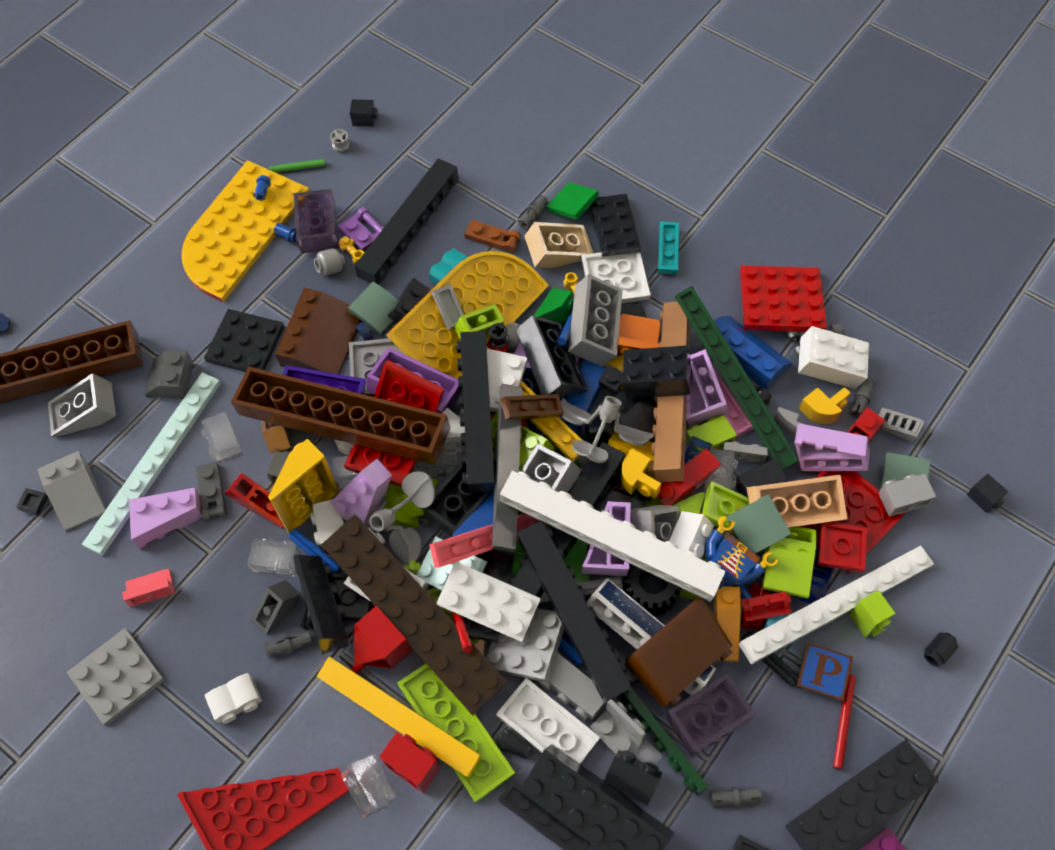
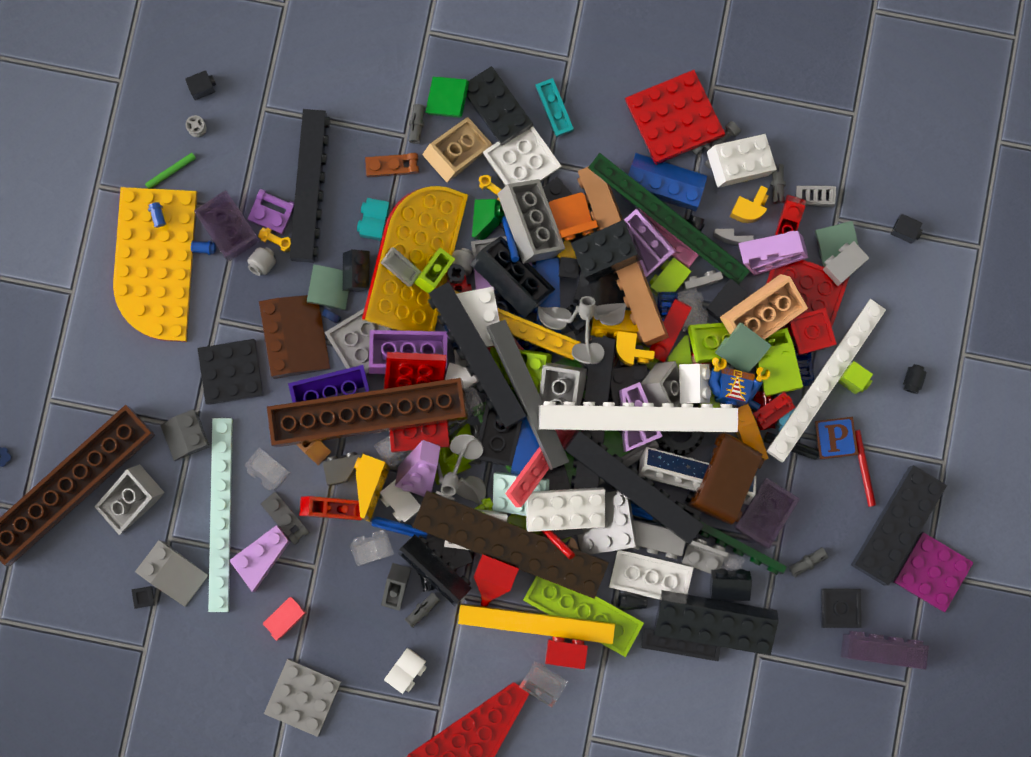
camera: 30 degrees left, 20 degrees up
reddish brown plate [500,394,564,420] -> none

